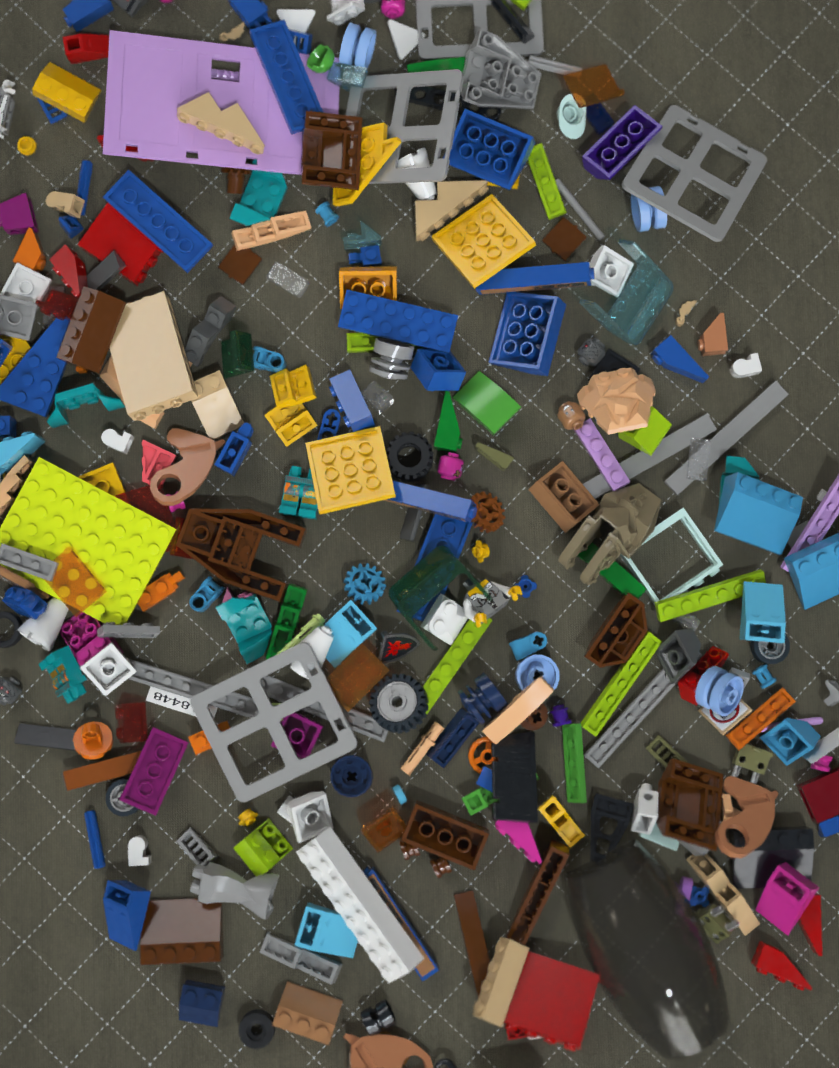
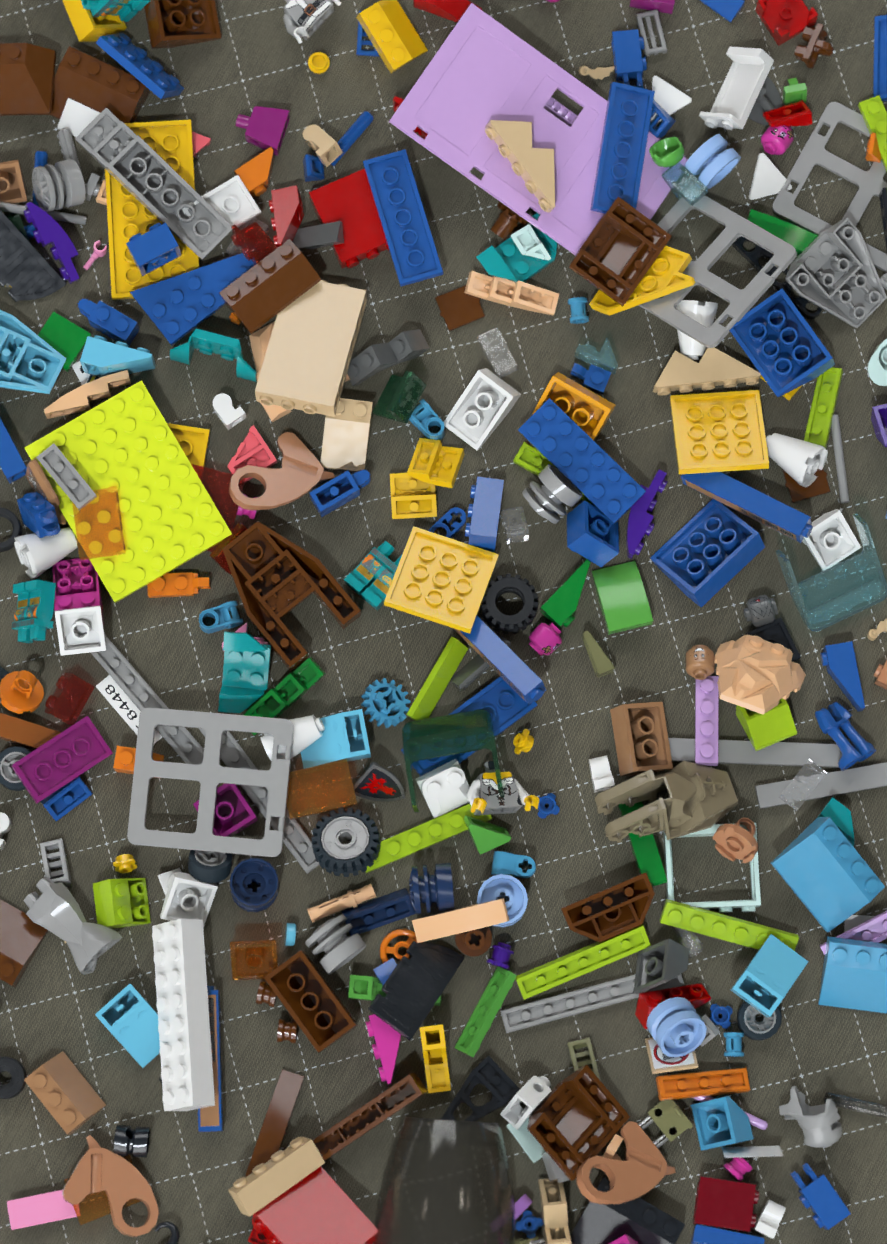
camera: 30 degrees right, 5 degrees down
light grey plate [97,622,160,638] -> none
light grey slope [260,933,343,985] -> none
yellowish green pin [276,613,325,655] -> none
dark orange gear [469,491,506,533] -> none
none -> blue slope [41,776,92,821]
none -> black wheel [188,850,233,883]
none -> light grey wheel [305,914,367,975]
none -> lime tile [406,637,469,726]
none -> white slope [443,368,521,450]
none -> bright green slope [464,815,511,855]
none -> light aqua slope [510,224,551,261]
none -> white leg [589,755,615,793]
none -> dark purple slope [626,469,668,559]
none -> blue plate [709,1004,733,1029]
none -> nougat tile [713,817,758,863]
none -> white cone [766,433,828,487]
none -> blue piece [815,702,876,771]

